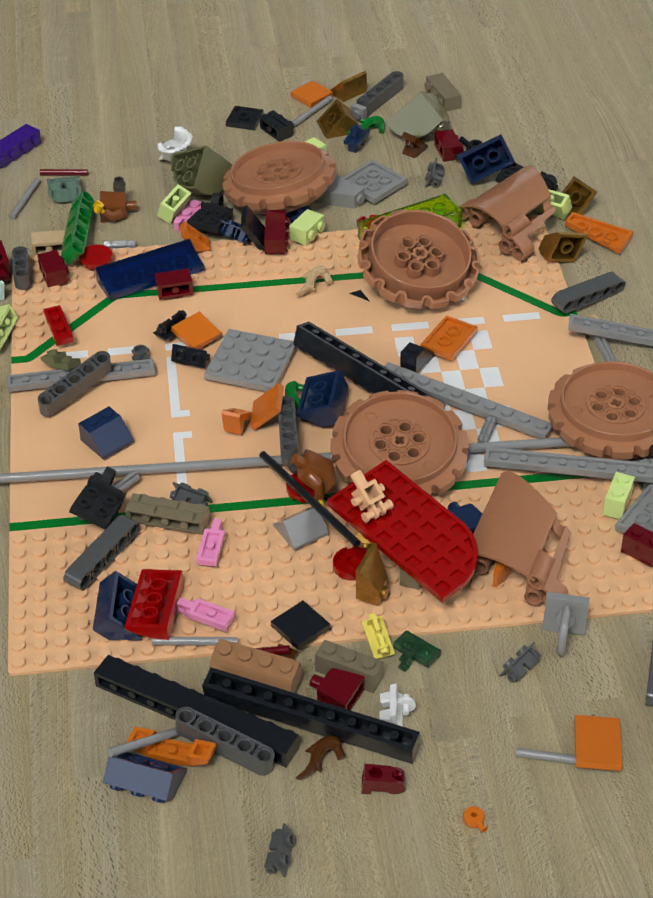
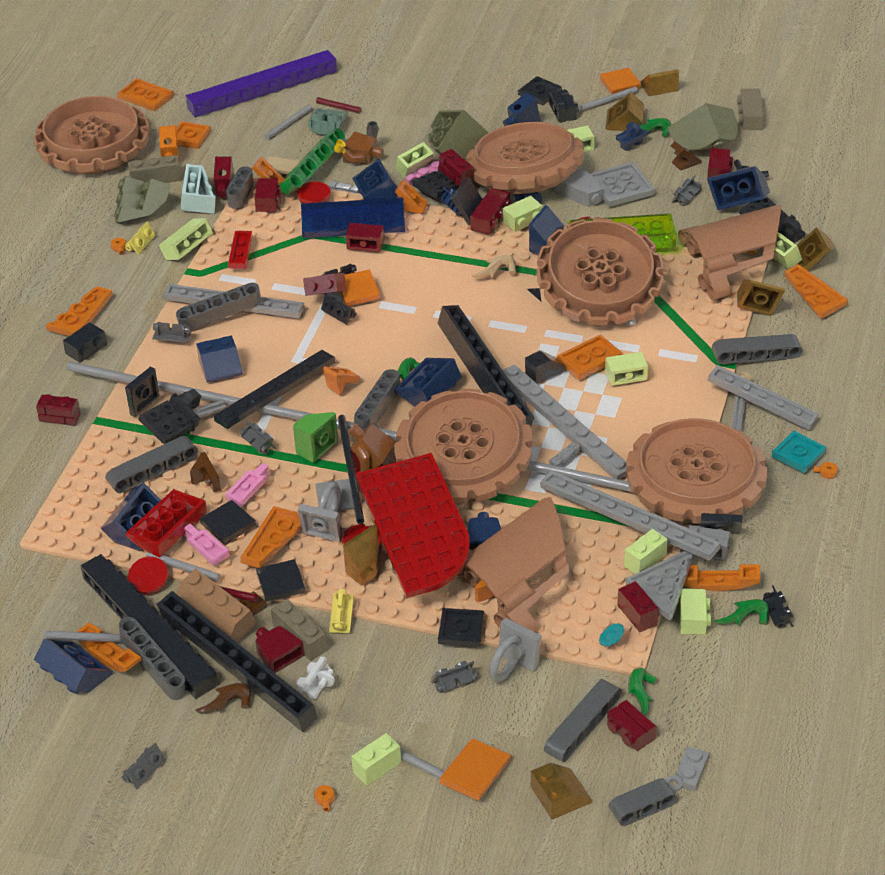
camera: 25 degrees right, 0 degrees up
olive slope [40,349,81,370] -> none
dark tan brick [126,493,210,535] -> none
dark grey plate [132,345,150,361] -> none
white hair [157,126,193,162] -> none
light grey plate [204,329,297,392] -> none
orange tile [250,383,284,430] -> none
light nougat piece [350,469,394,523] -> none
light grey plate [351,103,367,121] -> none
dark grey beam [356,71,404,117] -> none
dark red leg [361,763,405,794] -> none
clear green plate [393,630,441,672] -> none
none -> black tile [125,366,160,417]
none -> red tile [128,556,169,595]
none -> dark grey hinge [152,322,192,343]
none -> reddish brown slope [190,452,221,492]
none -> black tile [200,500,256,544]
none -> black plate [214,350,335,429]
none -> orange wing [241,506,302,568]
none -> orange slope [251,157,284,186]
none -> bright green slope [293,412,338,463]
none -> light grey tile [298,481,343,542]
none -> dark red brick [303,273,347,296]
none -> yellowish green brick [351,733,401,786]
none -> dark blue slope [352,158,398,202]
none -> dark red brick [438,149,474,186]
none -> black tile [438,608,484,647]
none -> dark blue torso [503,92,541,126]
none -> dark blue slope [529,205,564,255]
none -> teal piece [599,623,625,647]
none -> yellowish green brick [605,352,648,386]

